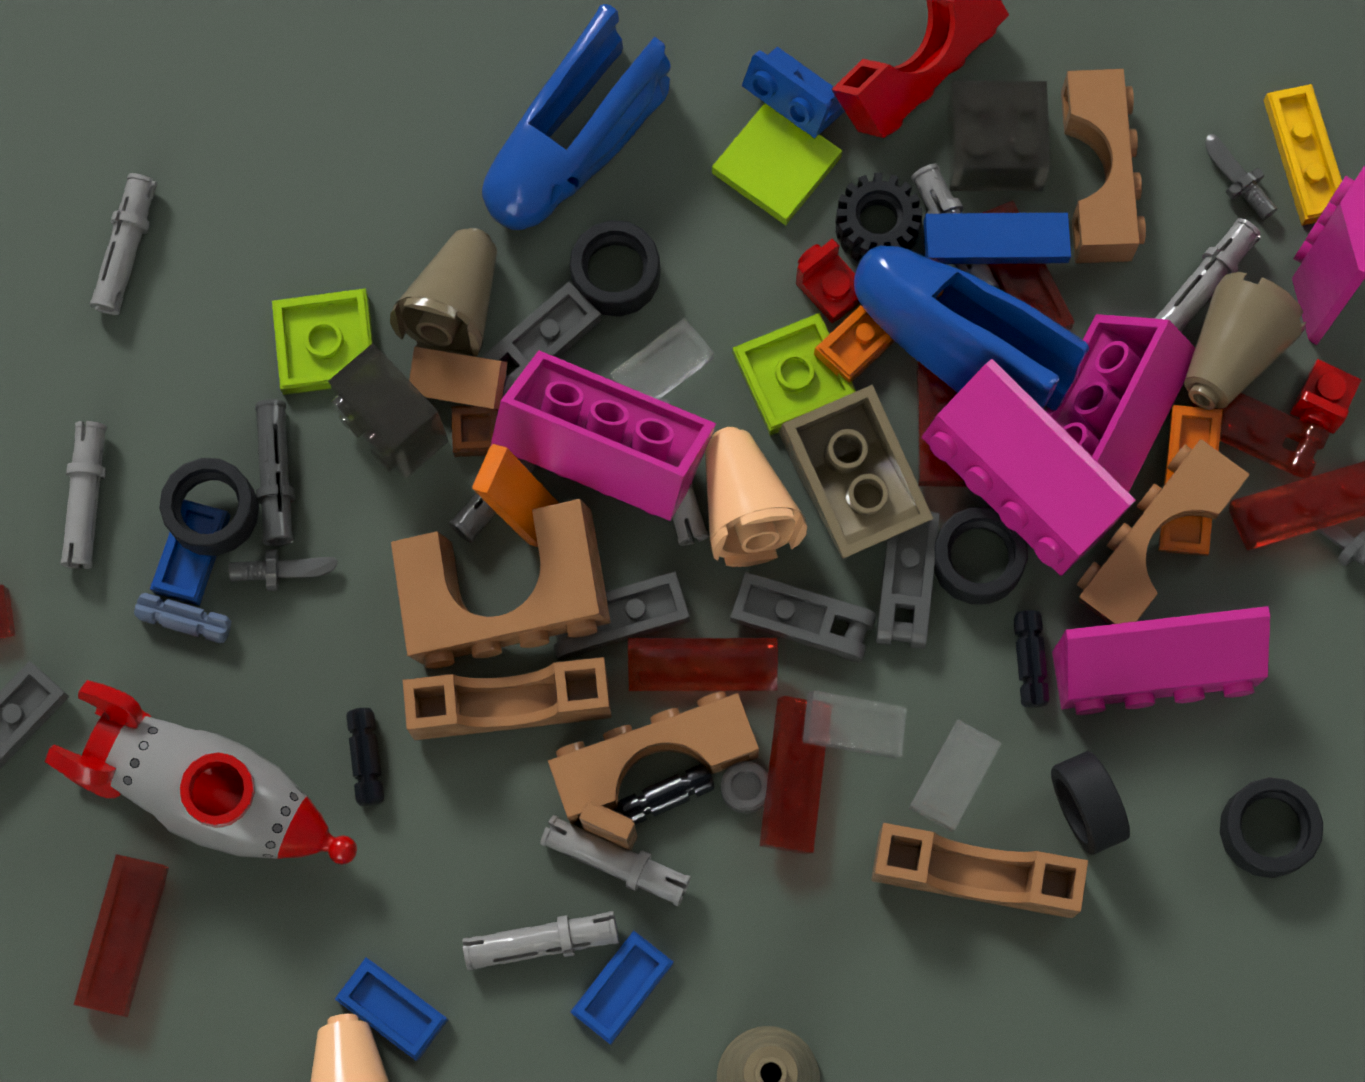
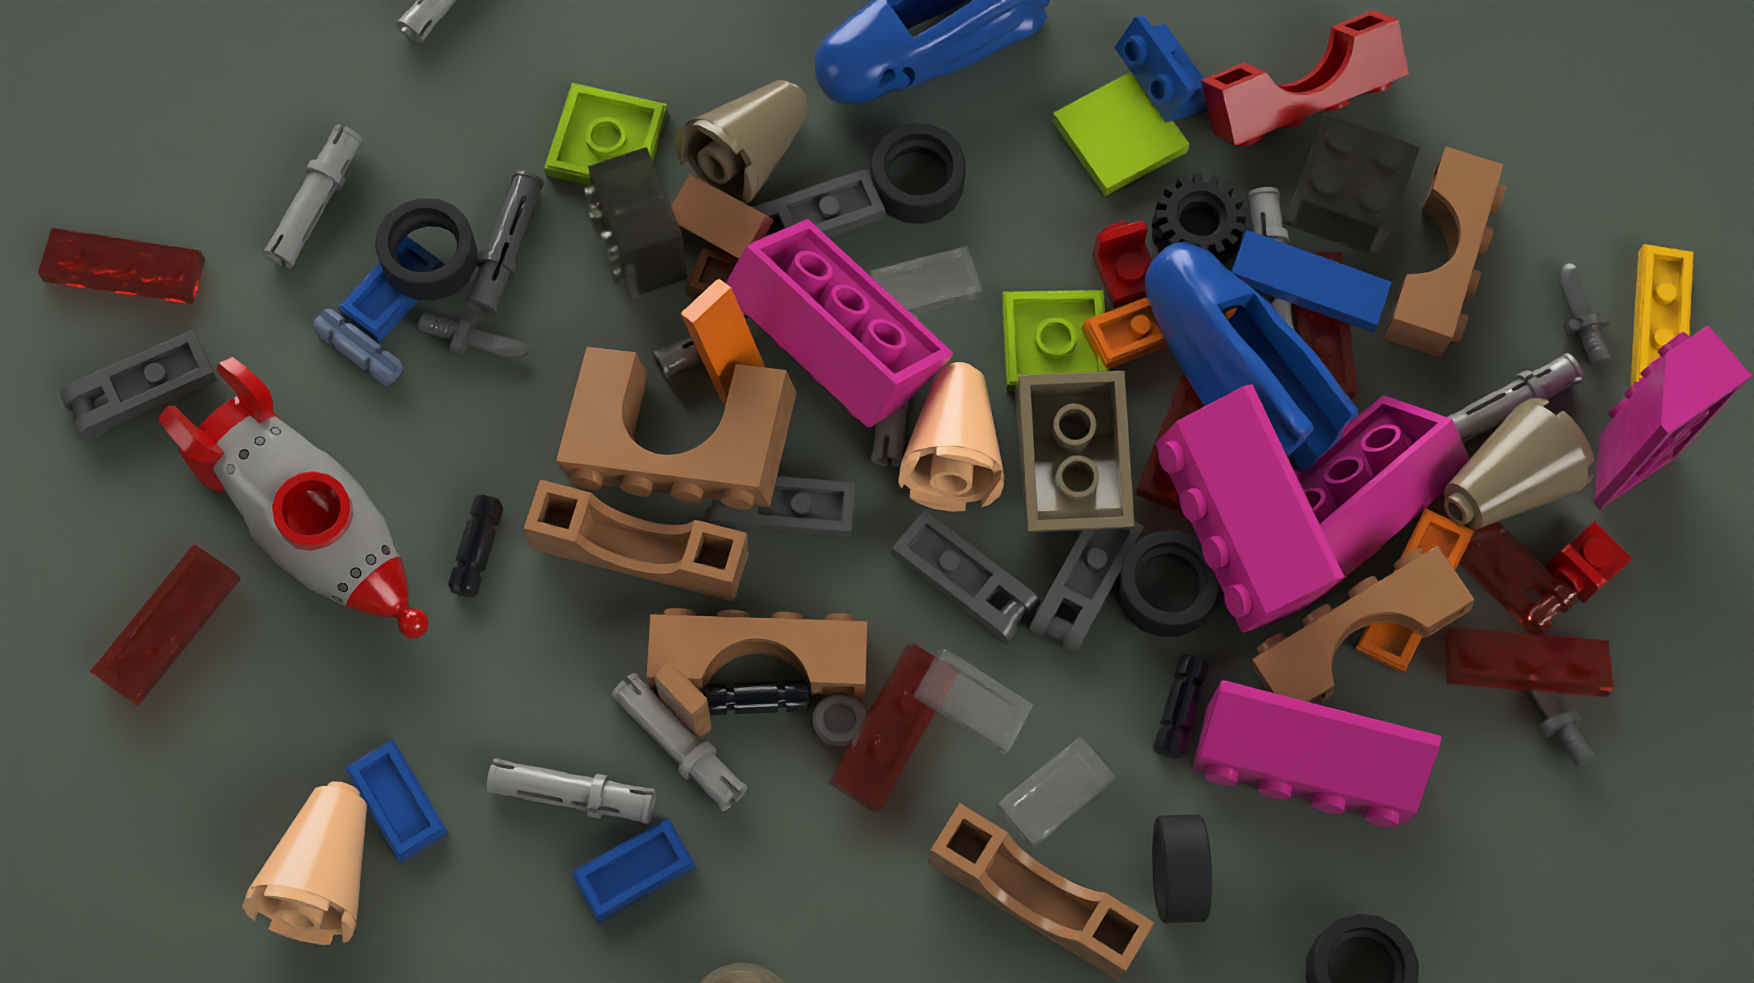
camera: 15 degrees right, 5 degrees down
clear red plate [628,638,778,691] -> none

